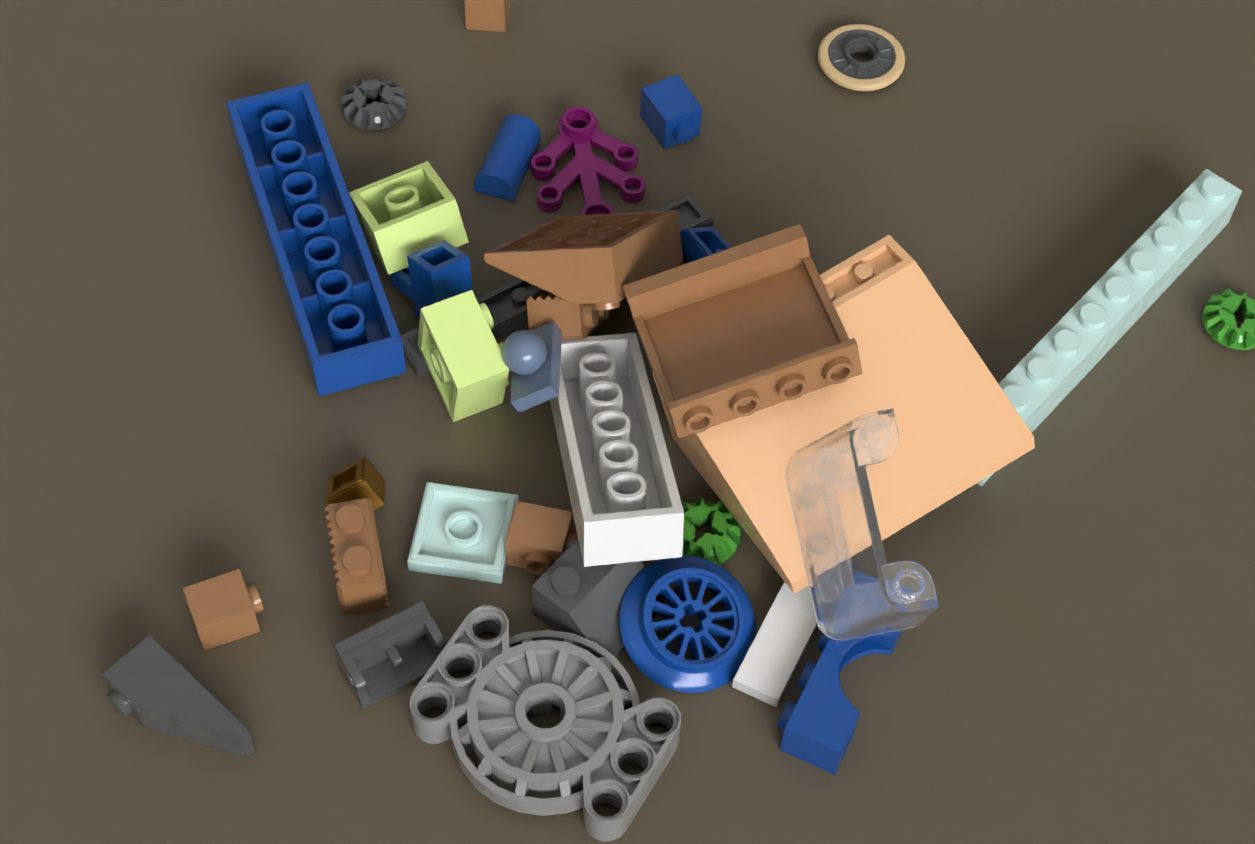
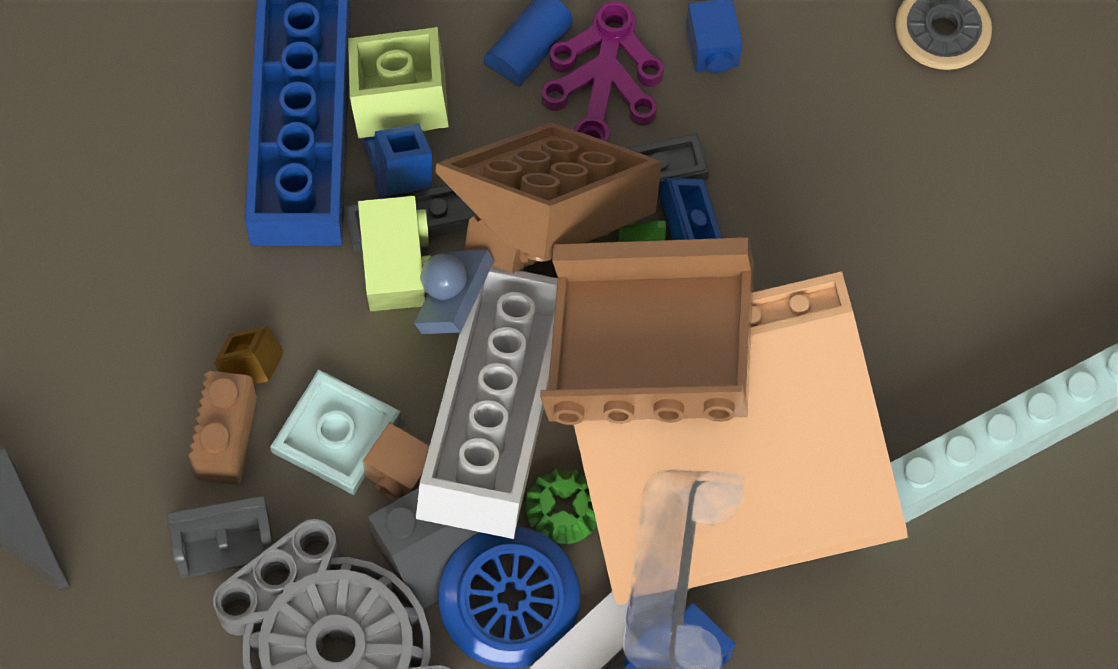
camera: 20 degrees right, 10 degrees up
medium nougat brick [183,569,264,651] -> none

